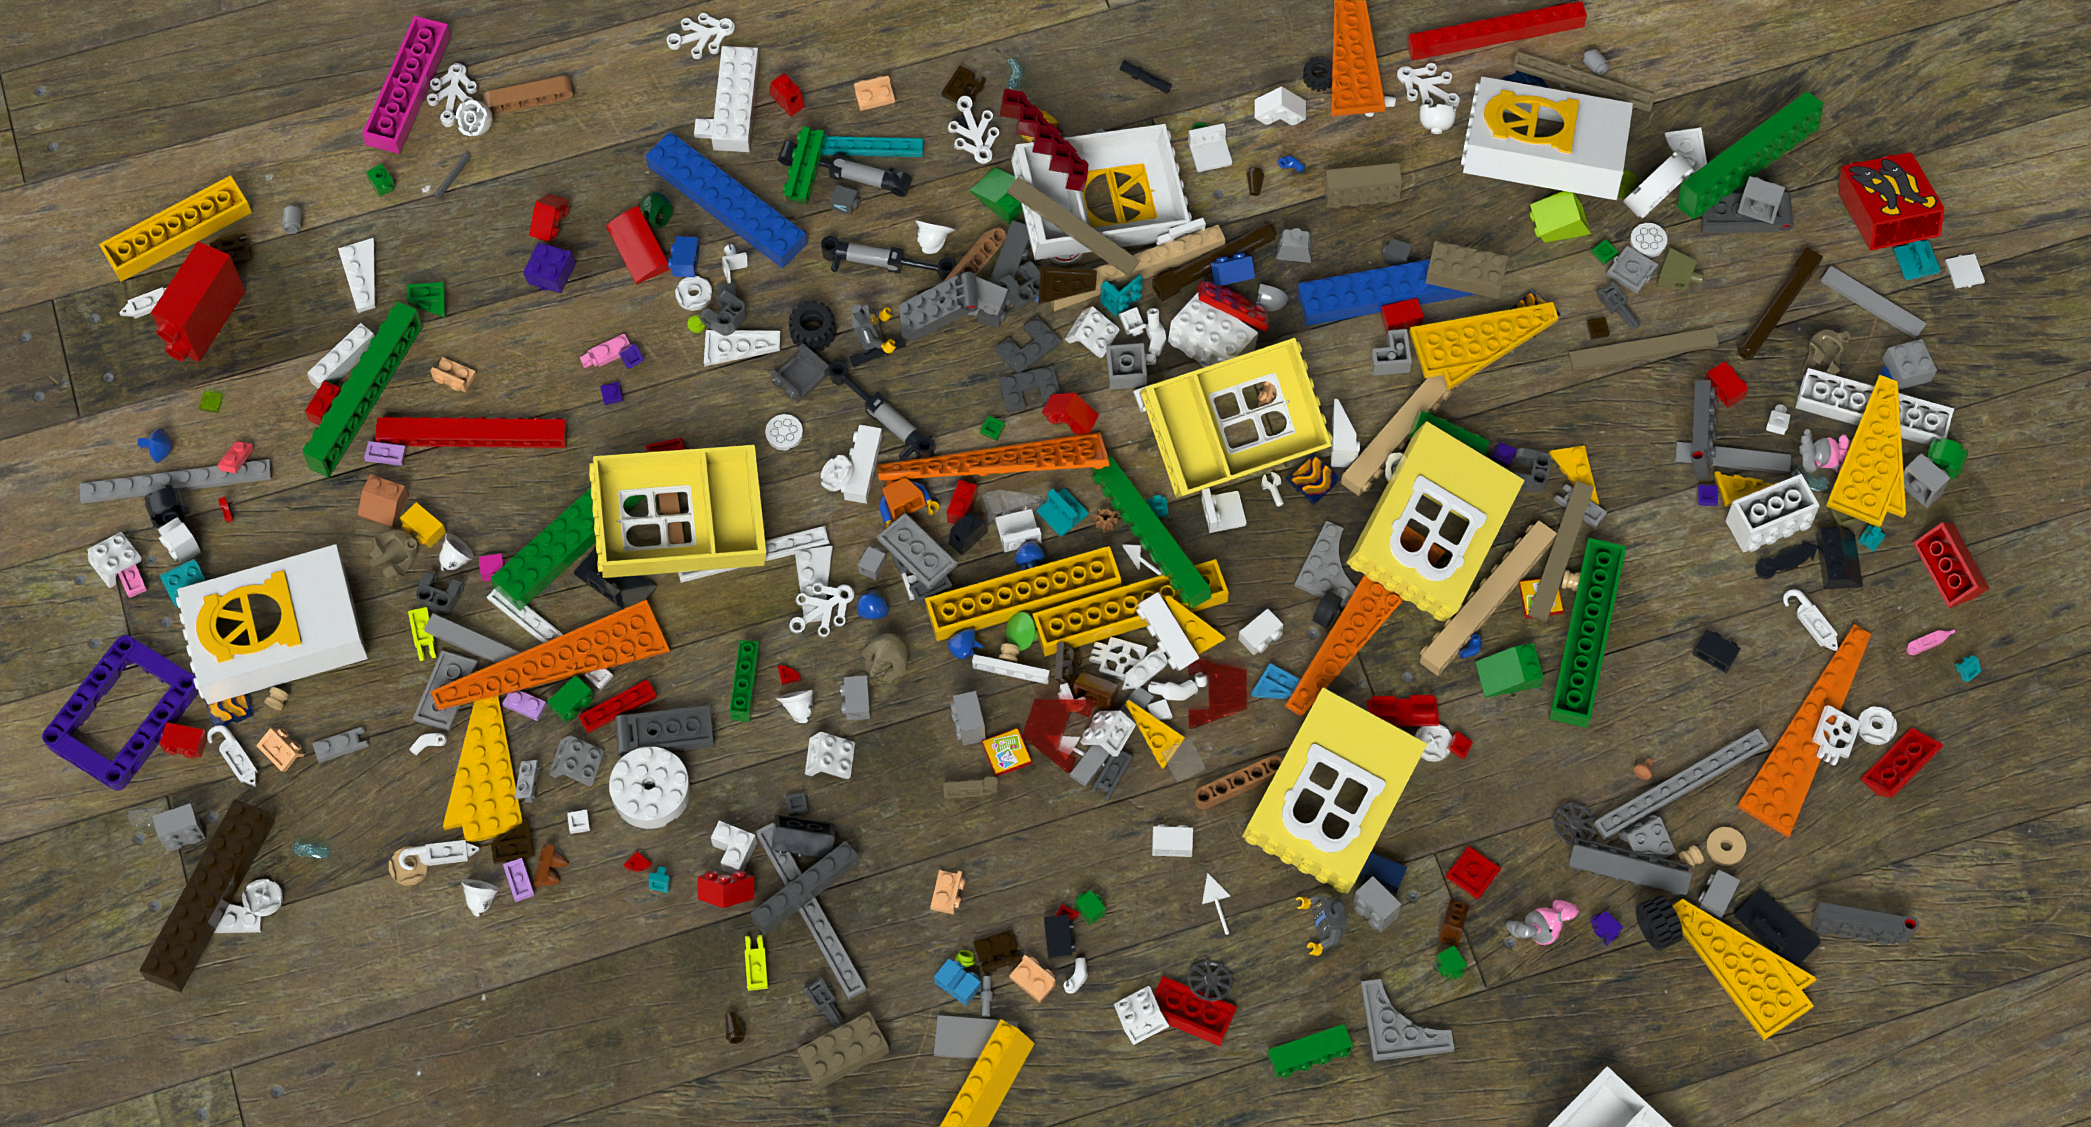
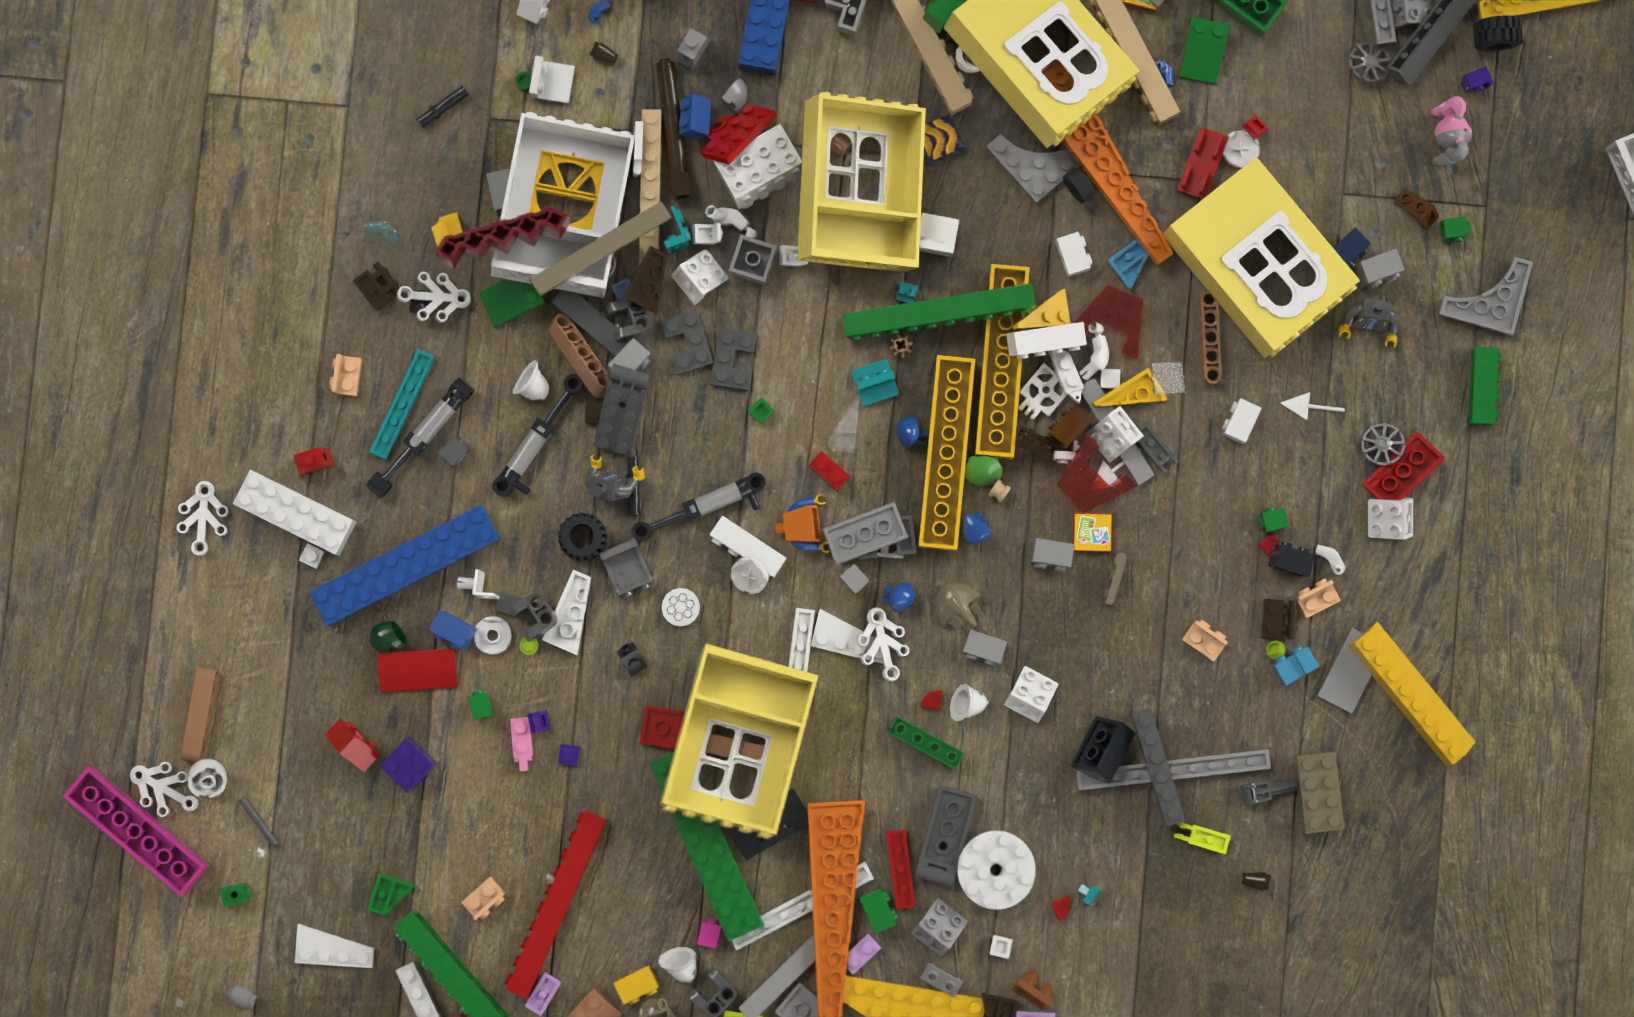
camera: 65 degrees left, 20 degrees up
red brick [697,871,755,908] -> none
white brick [711,821,757,874] -> none
green brick [783,126,827,205] -> none
dark grey tile [785,792,809,816] -> none
orange wing [877,432,1109,481] -> none
black torso [948,511,988,556] -> none
white tile [972,654,1050,684] -> none
light grey bar [980,976,993,1017] -> none
white bracket [995,509,1041,553] -> none
red brick [1041,393,1099,435] -> none
white piece [1122,544,1162,575] -> none
white bar [1261,472,1284,507] -> none
white slope [1331,399,1360,467] -> none
red tile [1445,846,1501,900] -> none
none -> green brick [468,690,494,720]
none -> black bracket [617,642,647,676]

